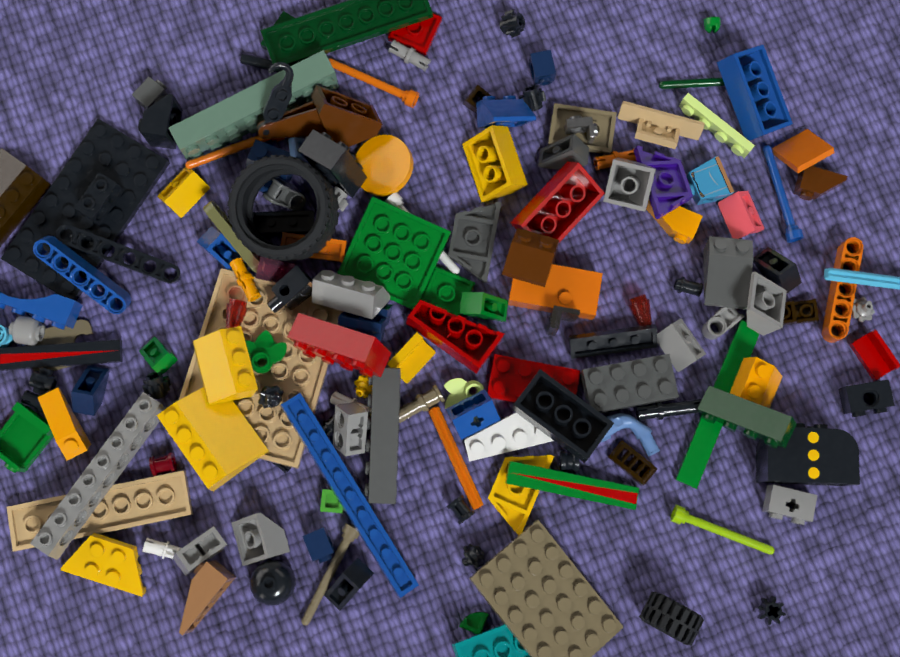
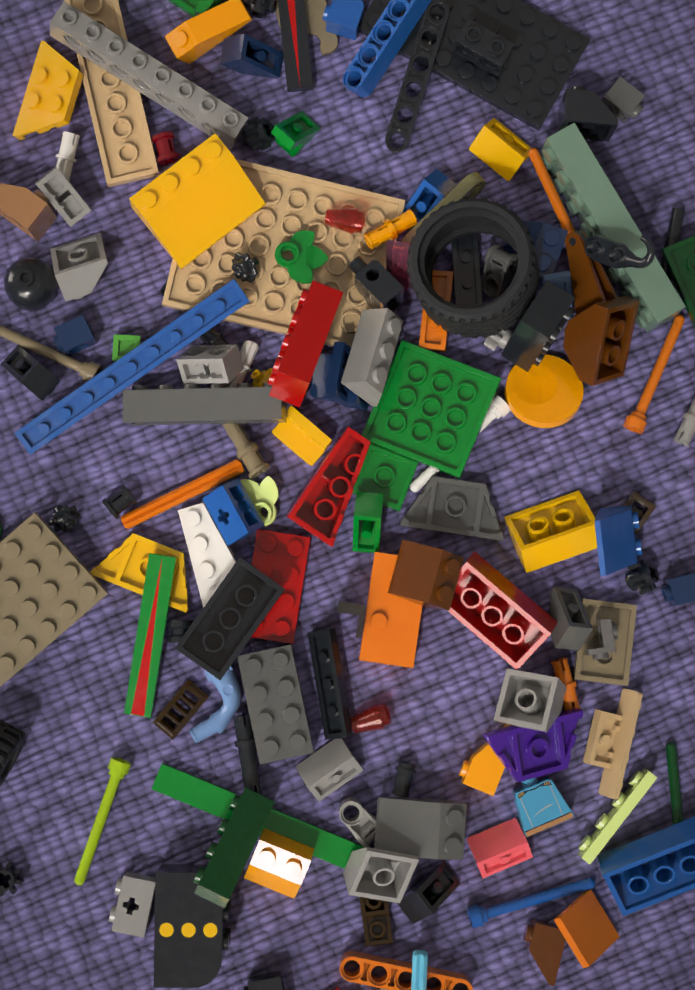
camera: 85 degrees right, 5 degrees up
yellow slope [193,326,258,405] -> none

